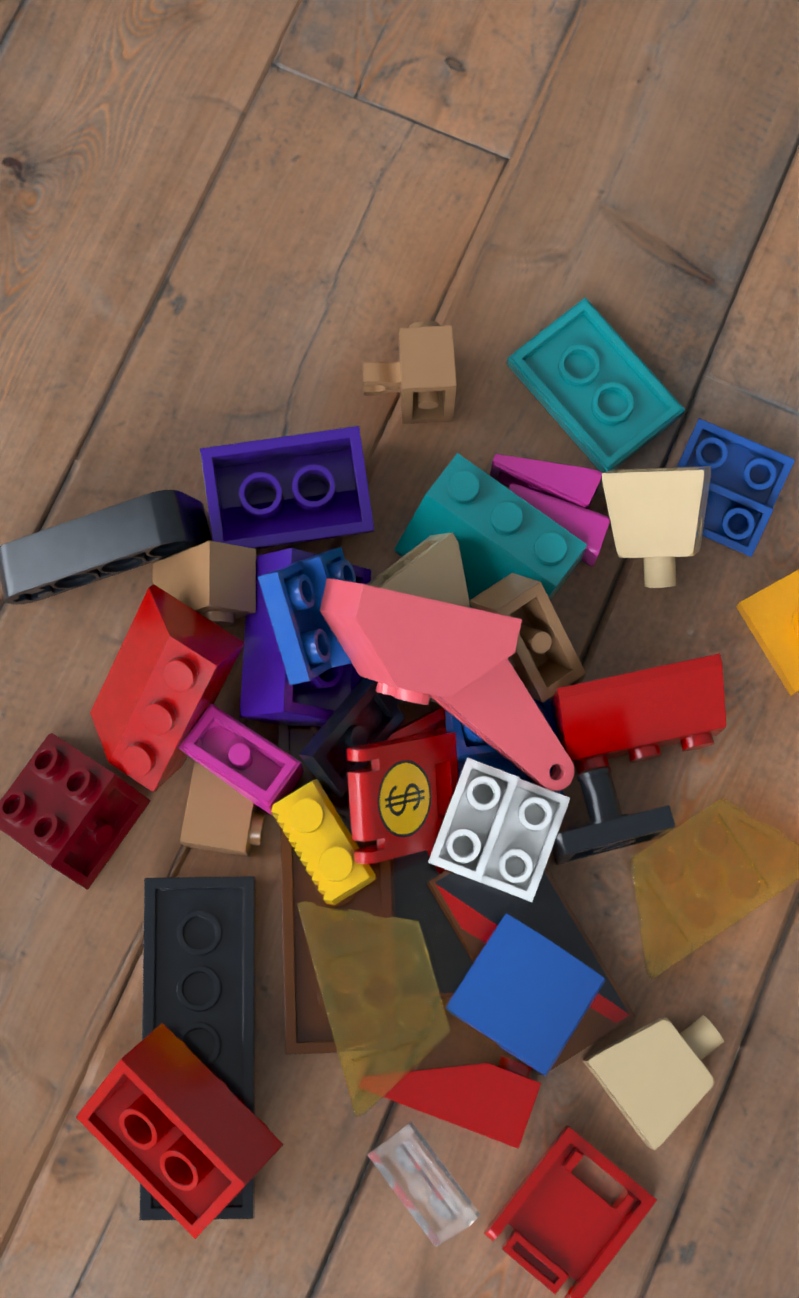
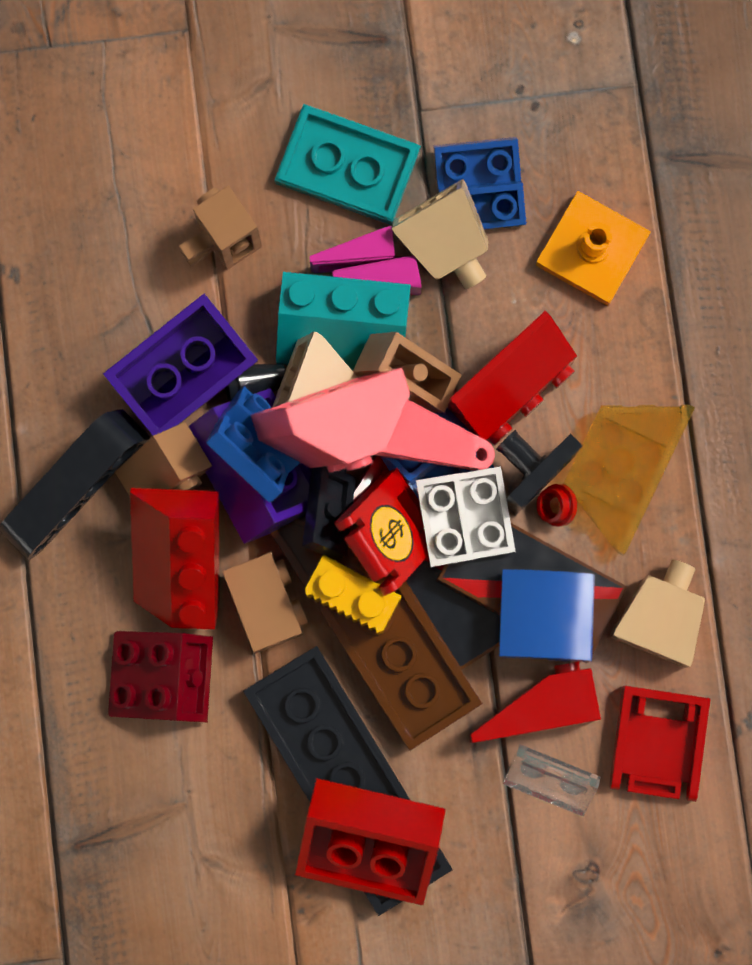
camera: 30 degrees left, 5 degrees up
dark pink slope [179,703,304,816] -> none
clear yellow wing [297,901,451,1117] -> none
none -> black cone [225,363,286,402]
none -> red plate [537,484,577,527]

